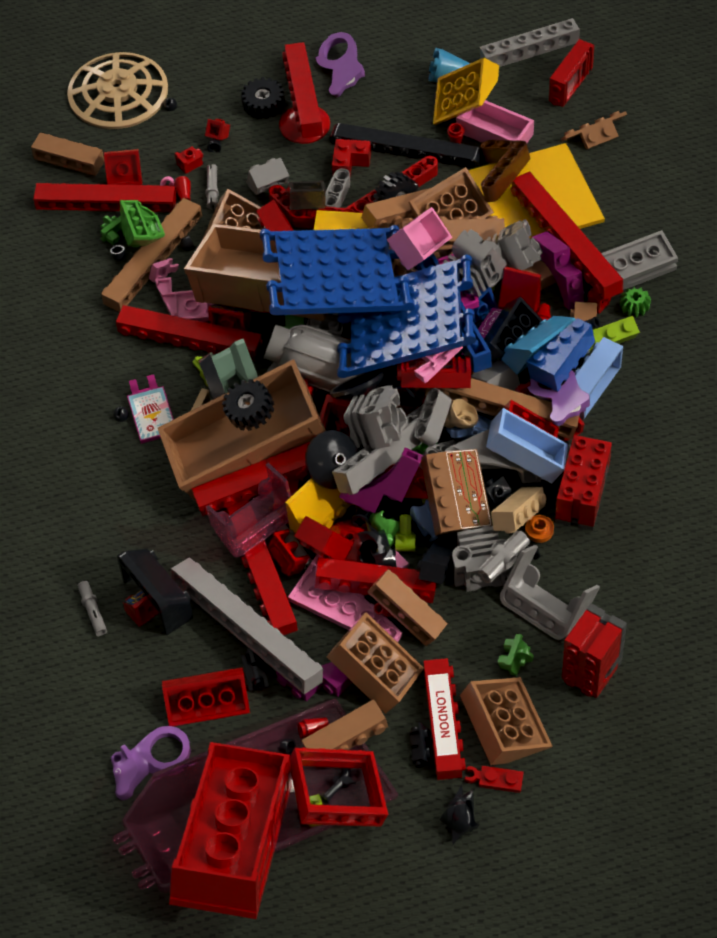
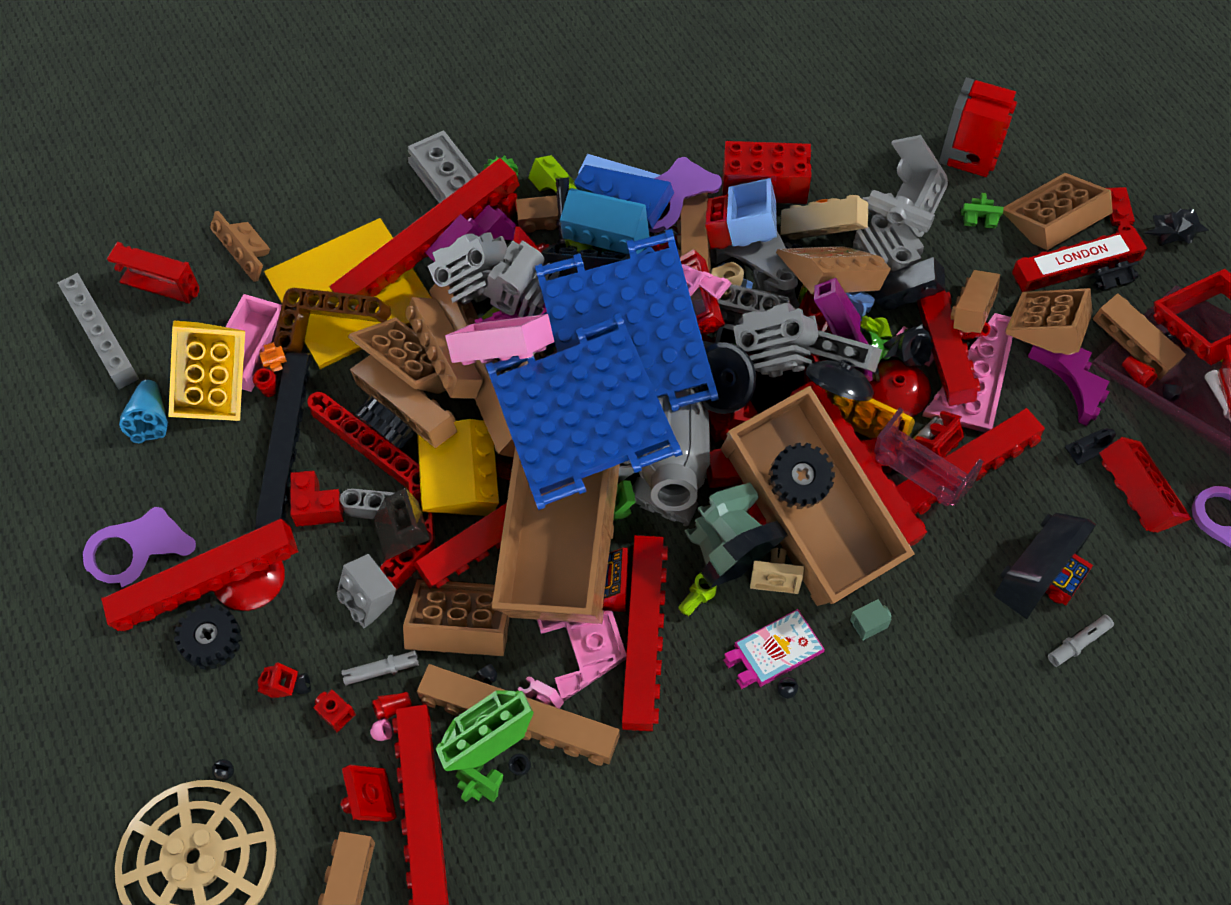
camera: 105 degrees left, 5 degrees up
light grey brick [171,557,323,694] -> none
red brick [294,516,354,560] -> none
none -> orange gear [259,342,287,372]
none -> sand green brick [850,599,892,640]

